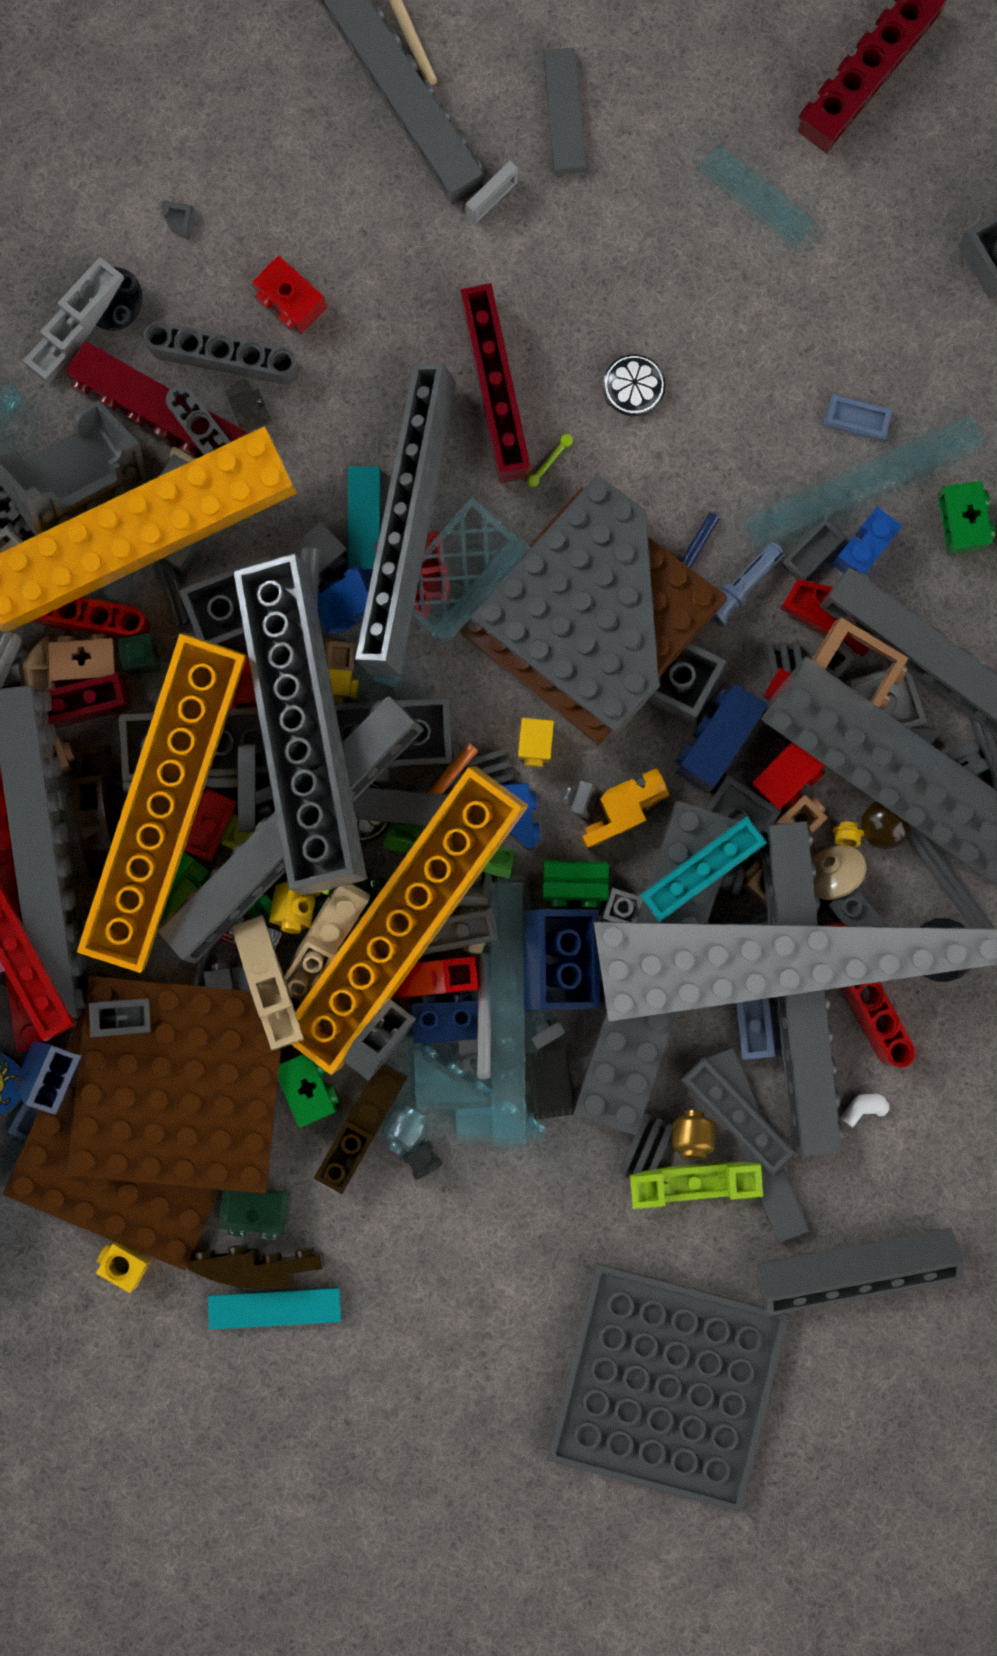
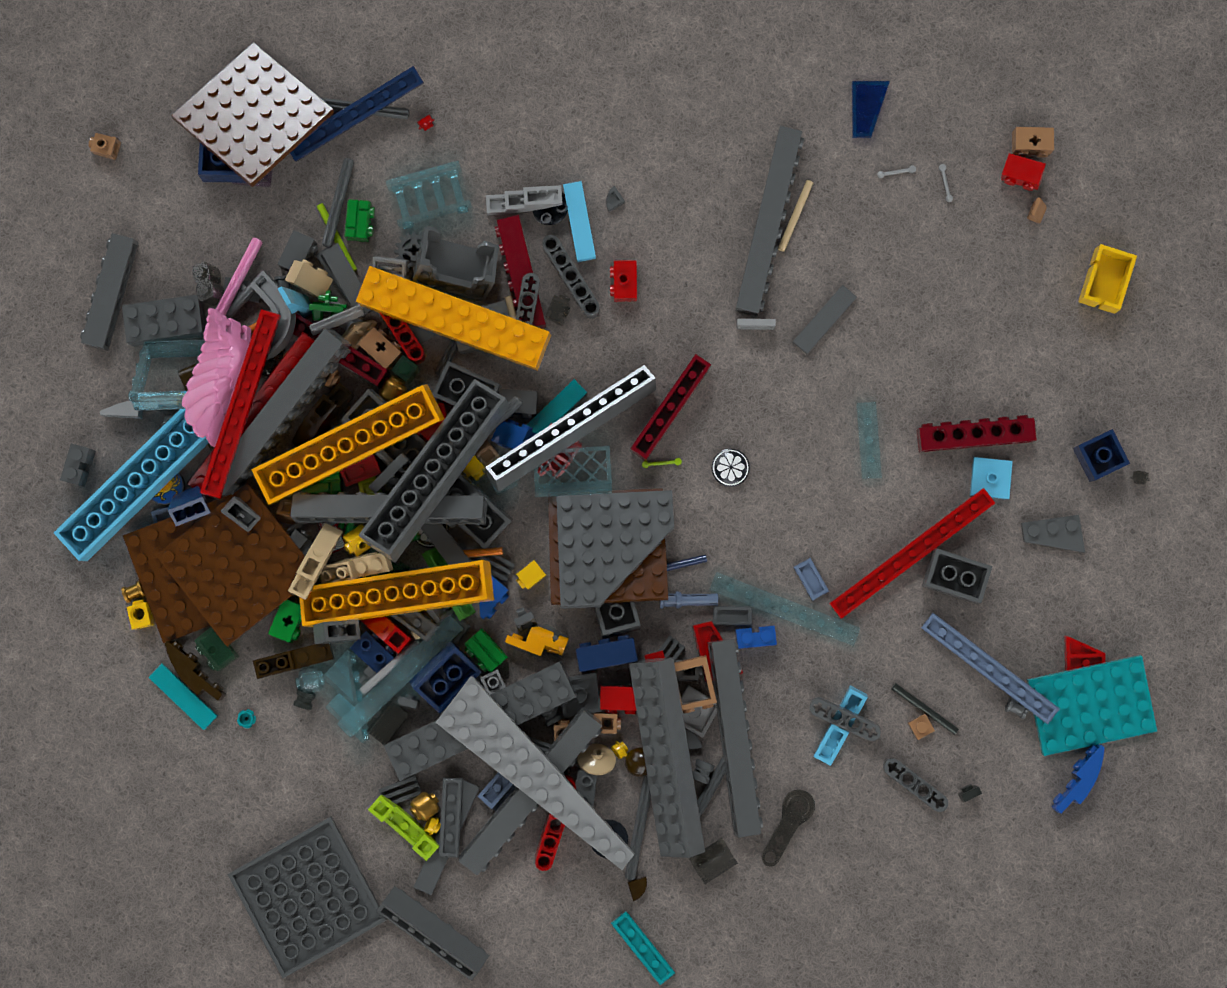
camera: 50 degrees right, 0 degrees up
teal tile [639,816,767,922] -> none
white arm [840,1093,889,1128] -> none
green brick [937,481,995,555] -> none
none -> pearl gold bush [121,581,146,603]
none -> teal plate [237,709,256,728]
none -> medium nougat slope [276,499,296,524]
none -> pearl gold head [379,376,407,402]
none -> yellow plate [424,817,441,836]
none -> medium azure slope [563,181,596,262]
none -> red plate [829,488,995,619]
none -> medium azure plate [970,457,1012,499]

